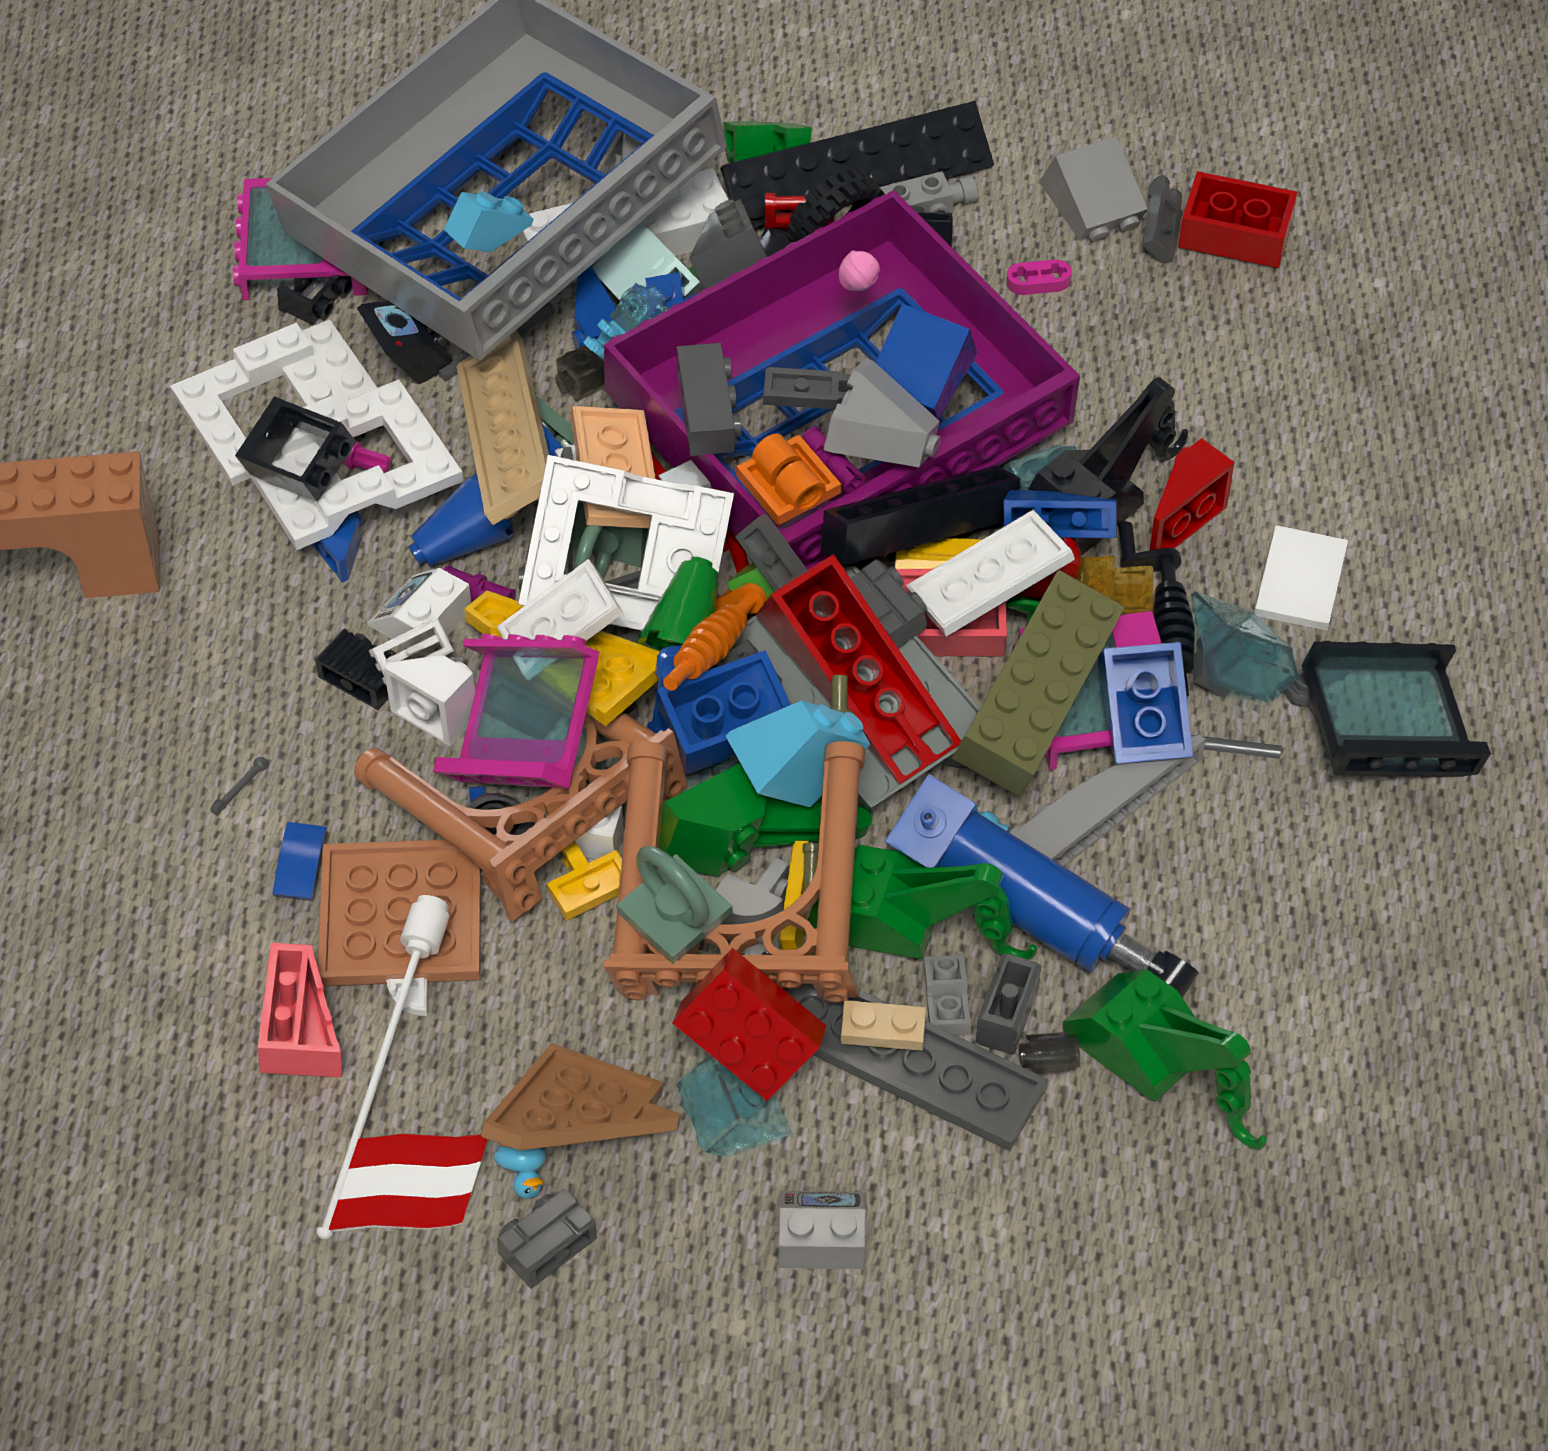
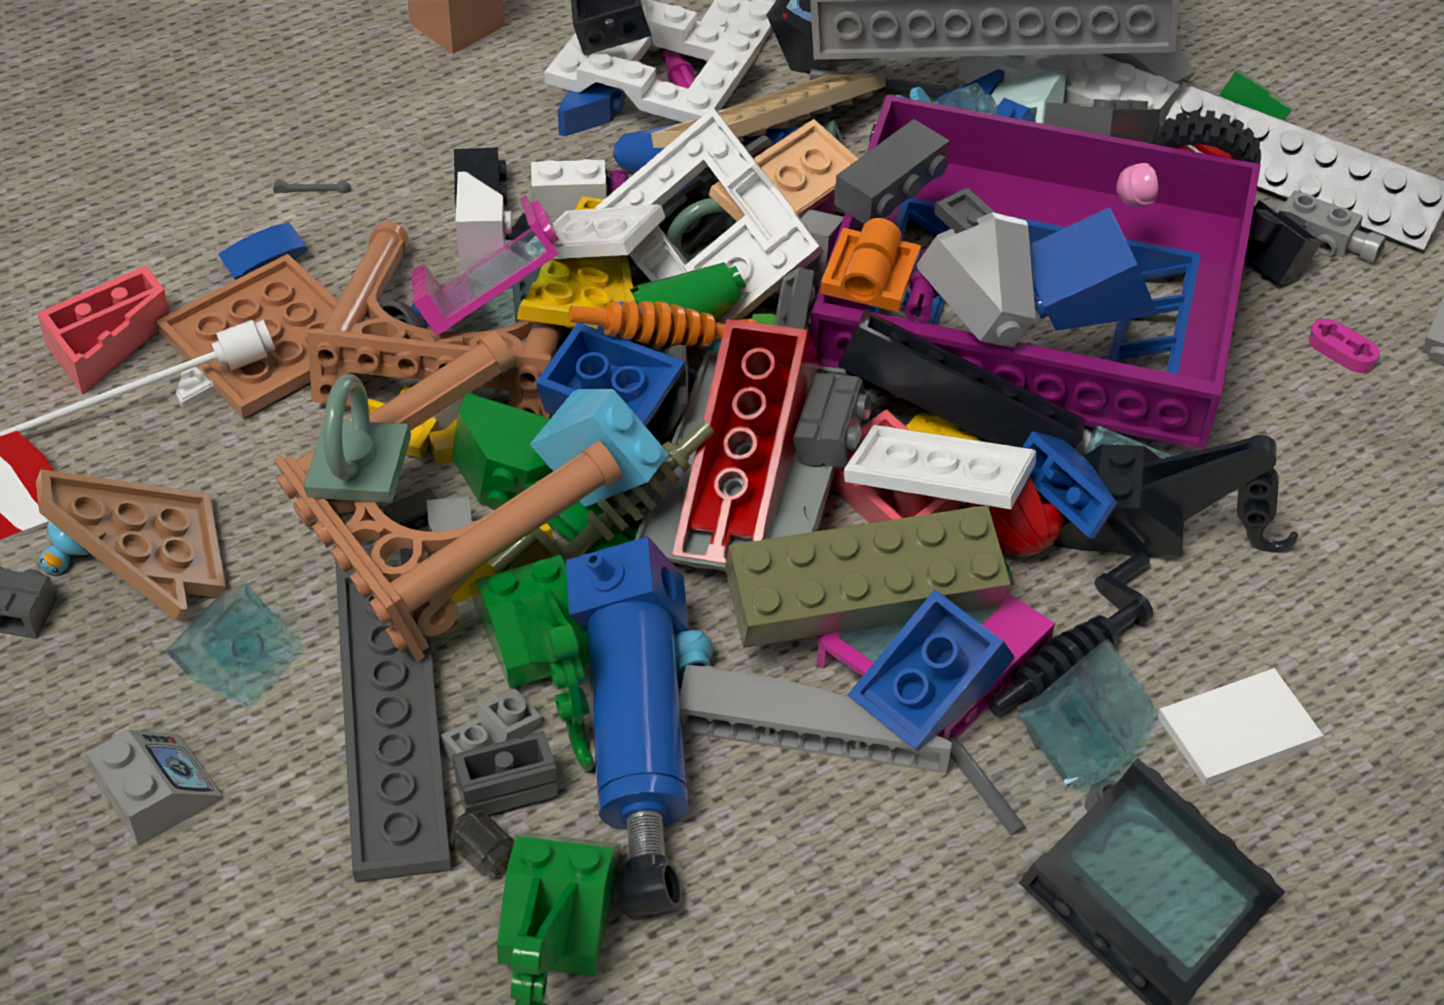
camera: 50 degrees right, 5 degrees down
white tile [369,617,454,685] -> none
red brick [672,947,827,1101] -> none
tan plate [841,1000,926,1051] -> none
clear yellow slope [1077,556,1154,616] -> none
red slope [1150,438,1235,550] -> none

